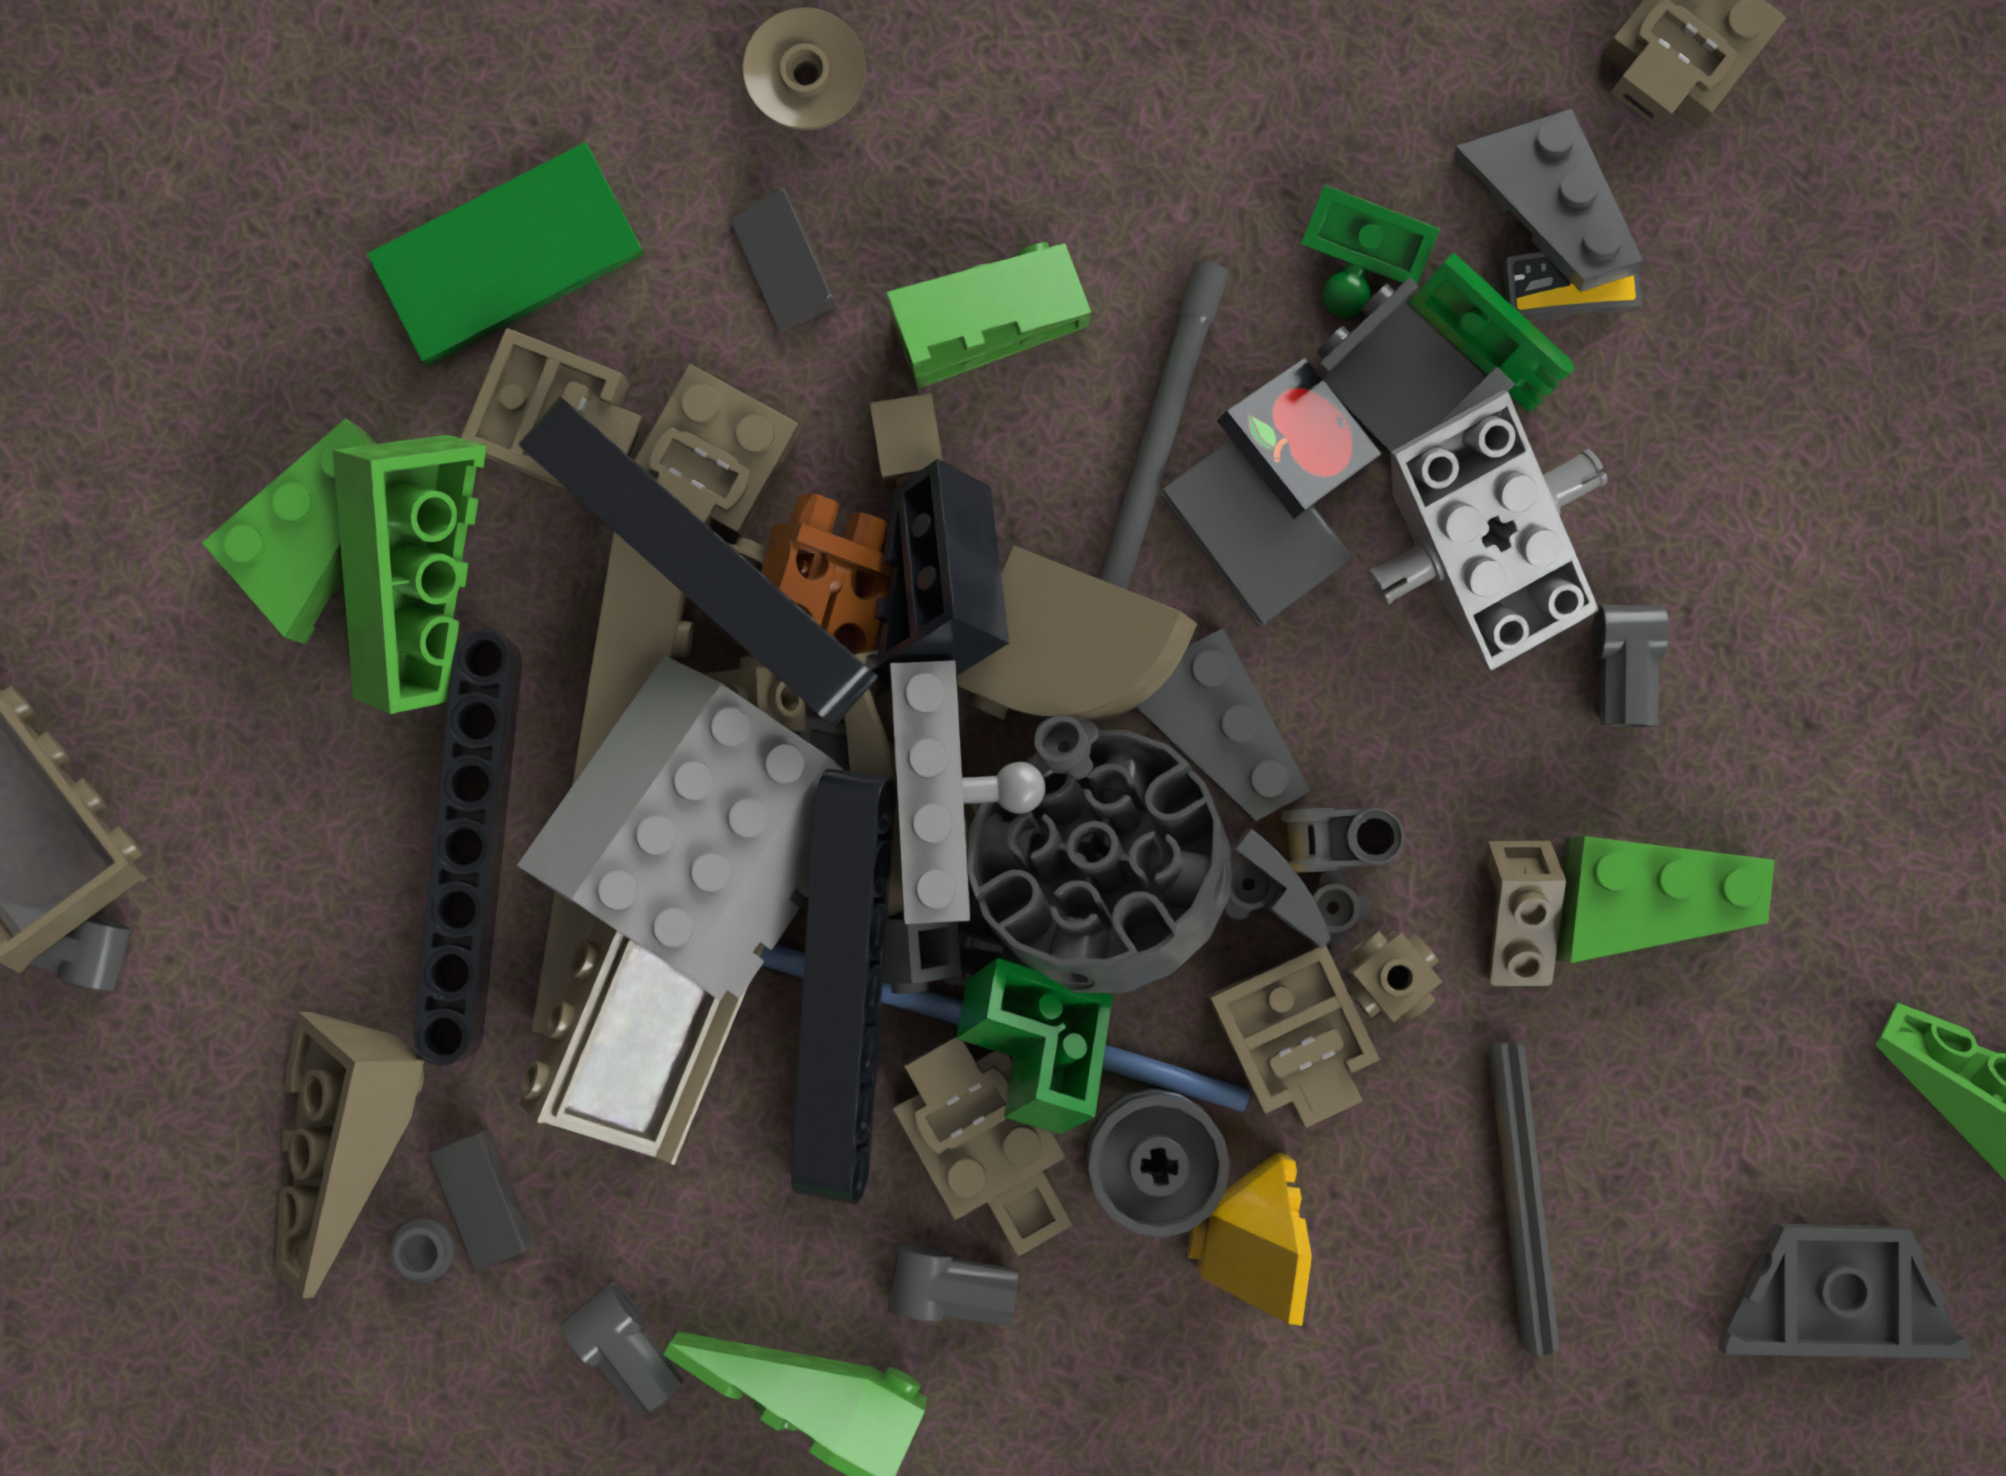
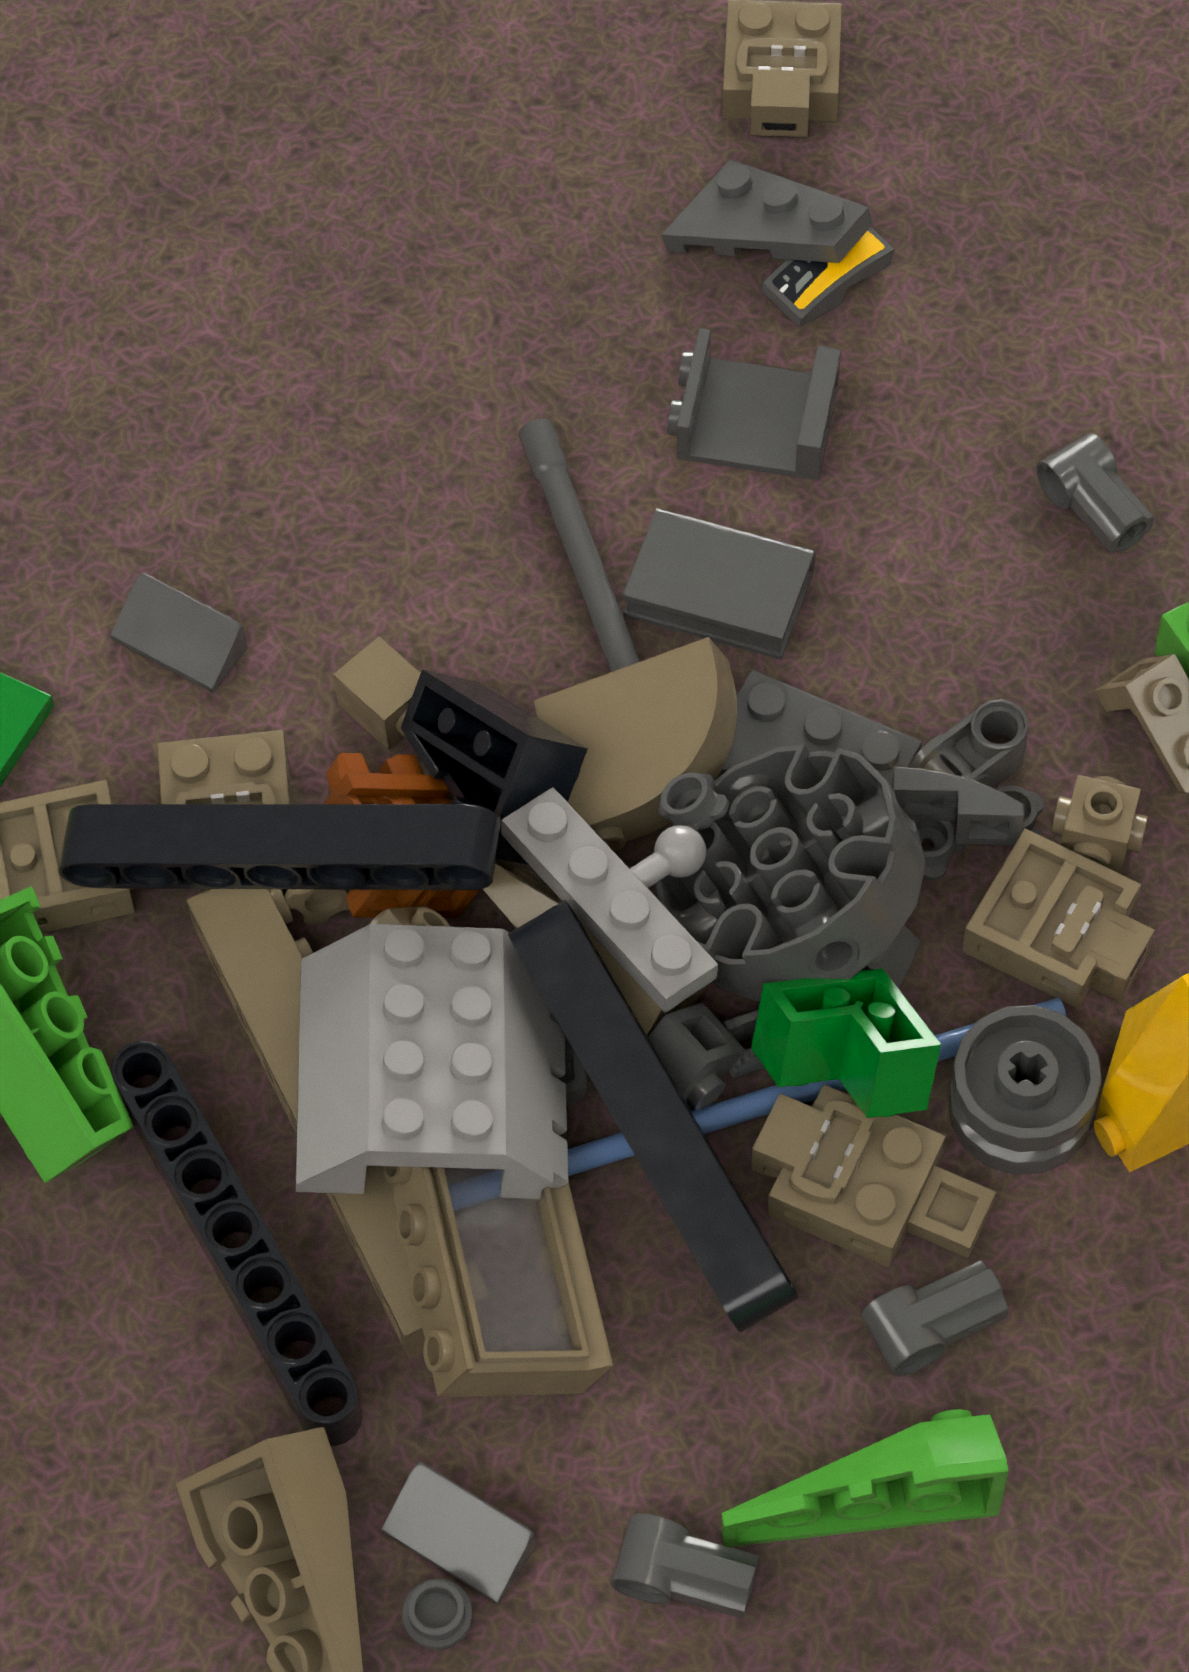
camera: 30 degrees left, 25 degrees down
dark tan dish [743,7,866,130] -> none
bright green wedge [886,242,1091,389] -> none
tile [1217,358,1381,519] -> none
green plate [1301,184,1440,319] -> none
light grey slope [1367,390,1607,671] -> none
green hinge [1408,253,1574,411] -> none

